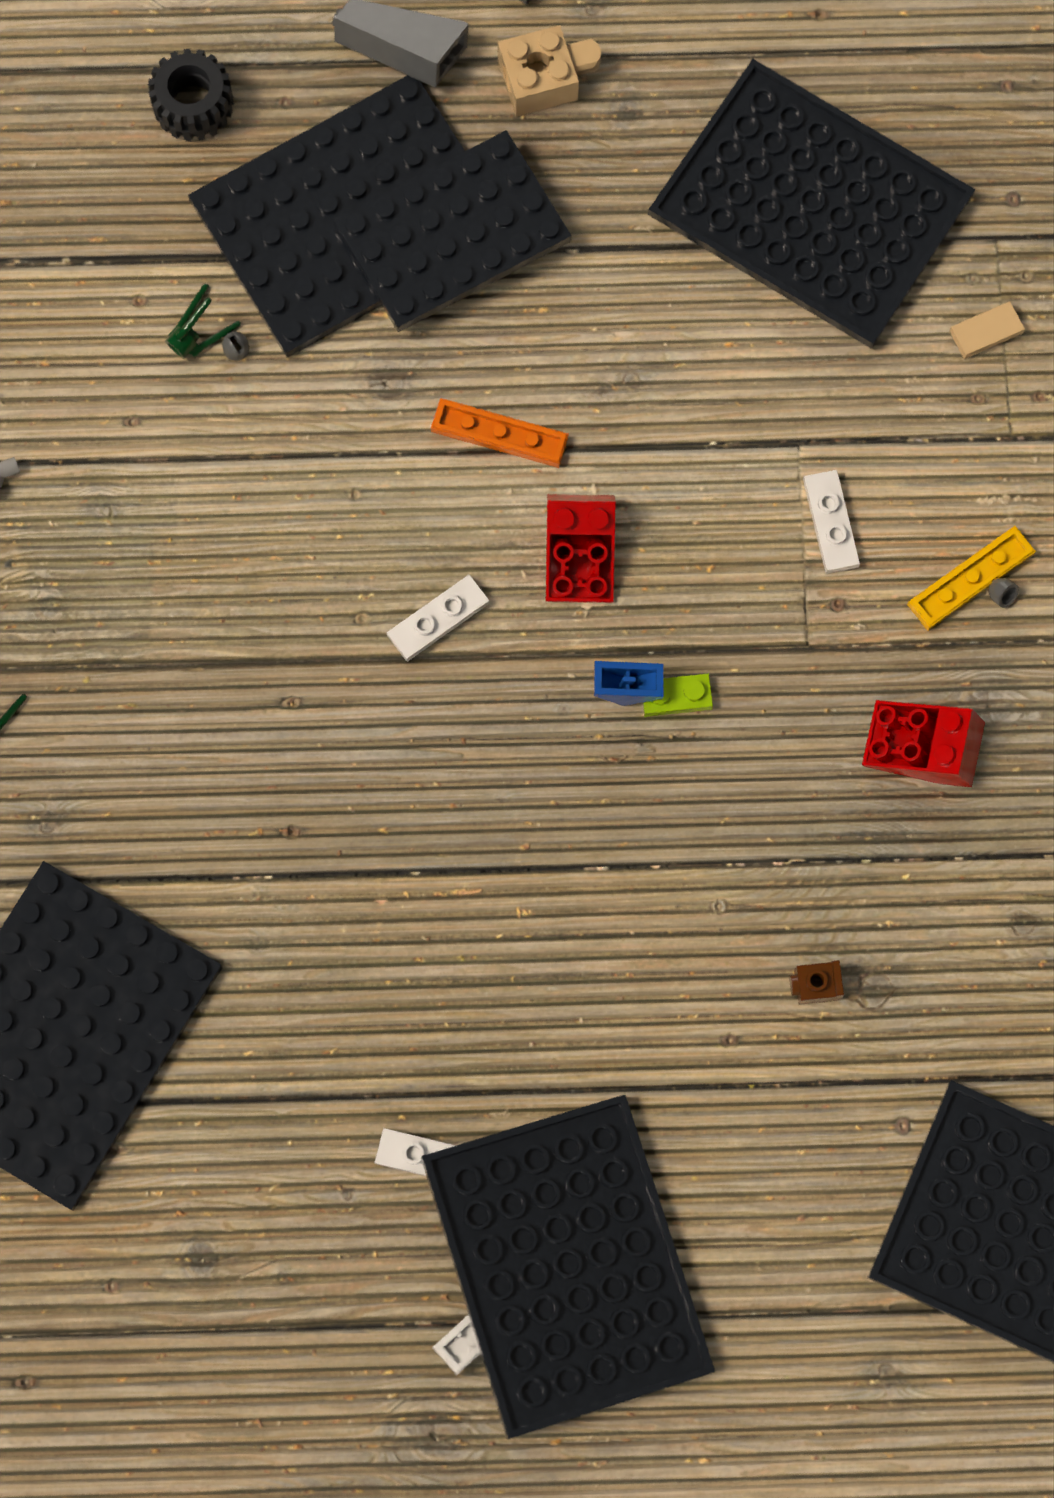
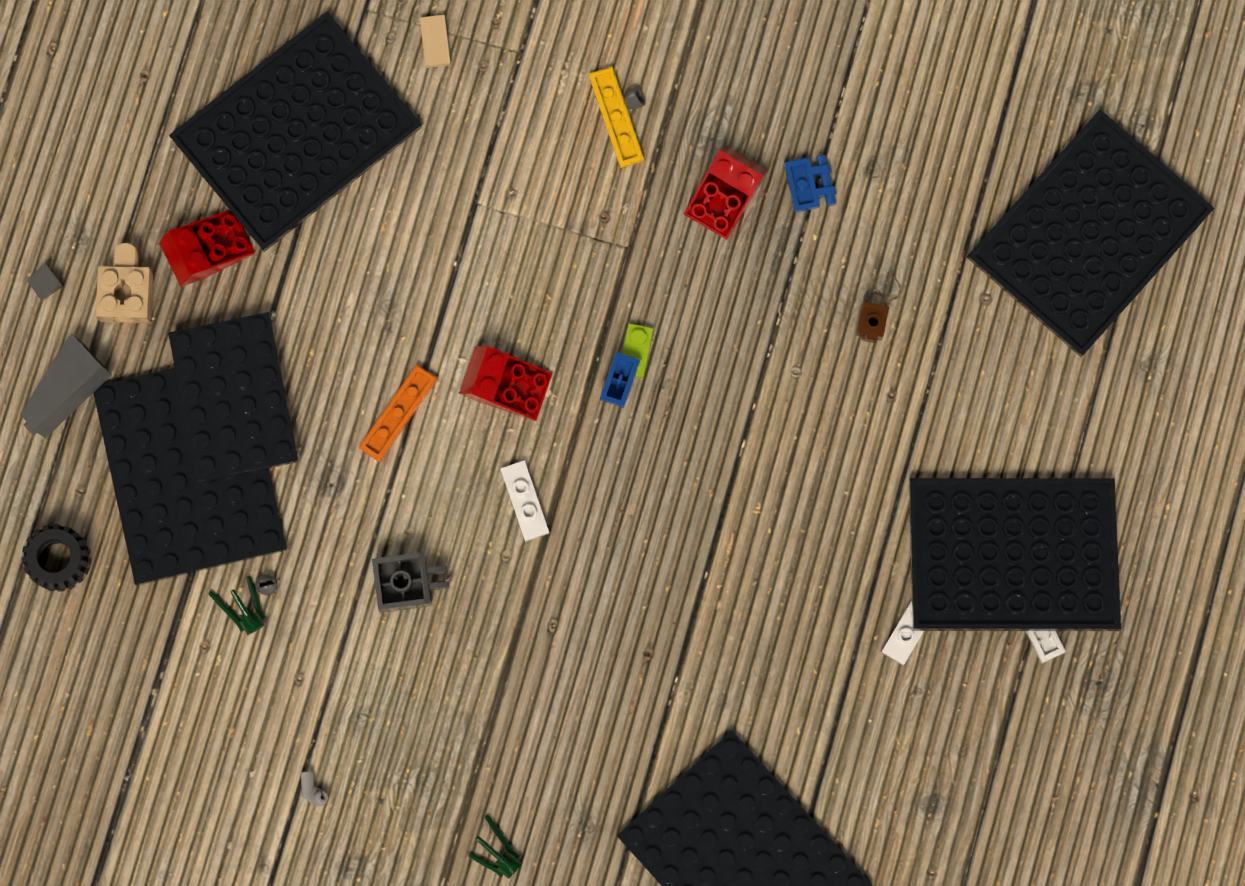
camera: 75 degrees left, 5 degrees up
white plate [803,470,860,574] -> none
none -> red slope [159,210,255,287]
none -> dark grey hinge [372,552,449,613]
none -> blue plate [784,155,837,213]

